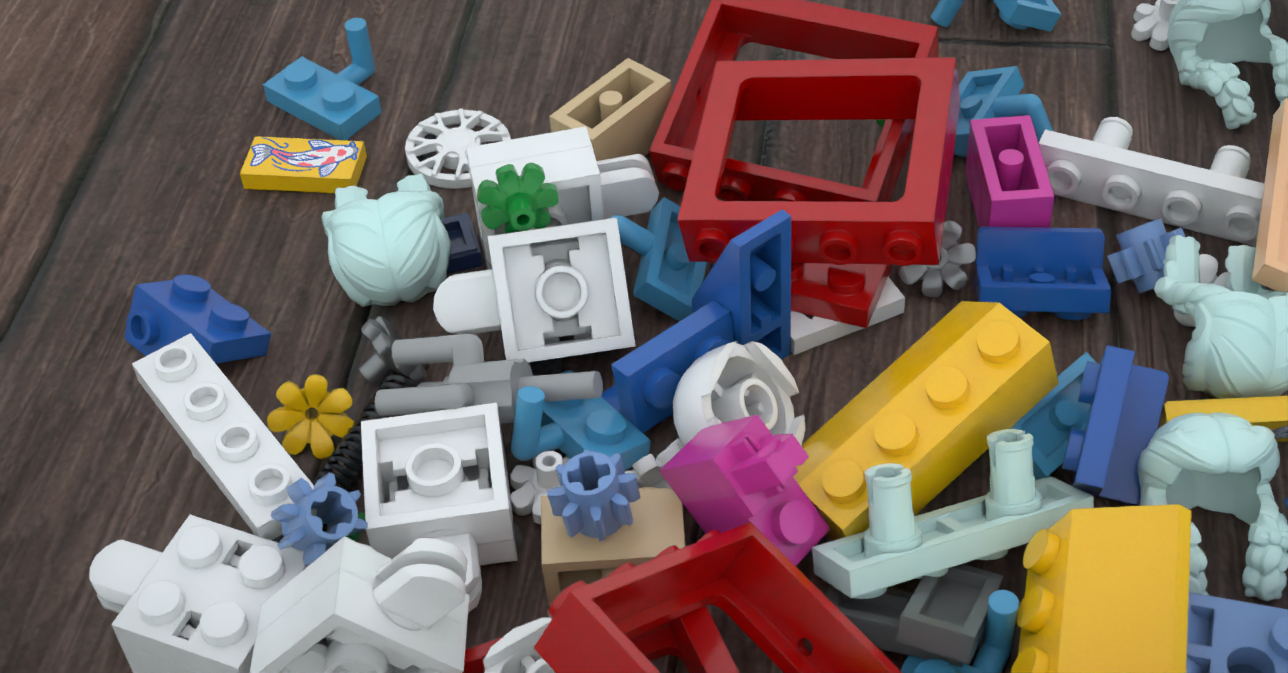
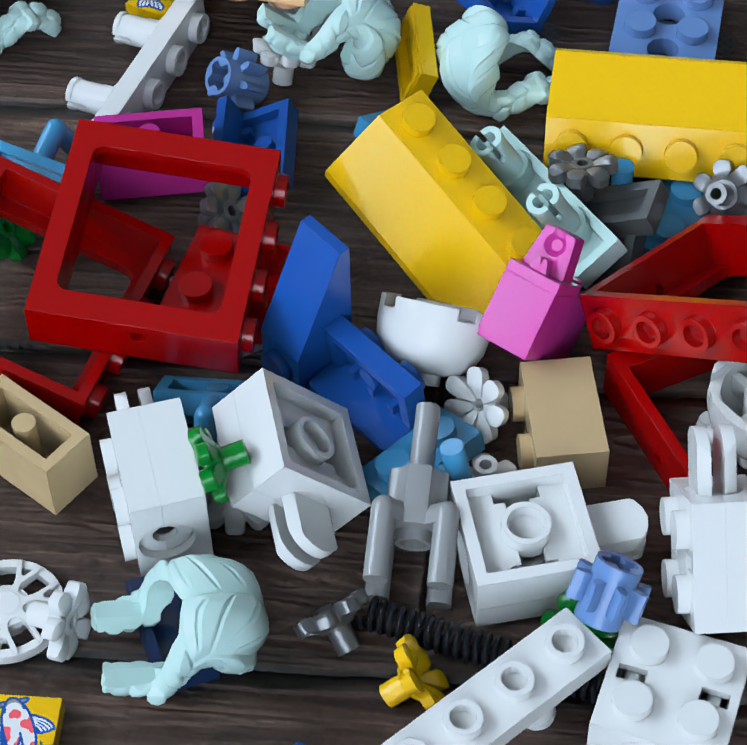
camera: 95 degrees left, 5 degrees up
medium blue gear [547,449,641,541] -> none
blue bracket [1062,345,1169,506] -> none
none -> white plant [26,580,91,663]
none -> flat silver plant [548,143,618,202]

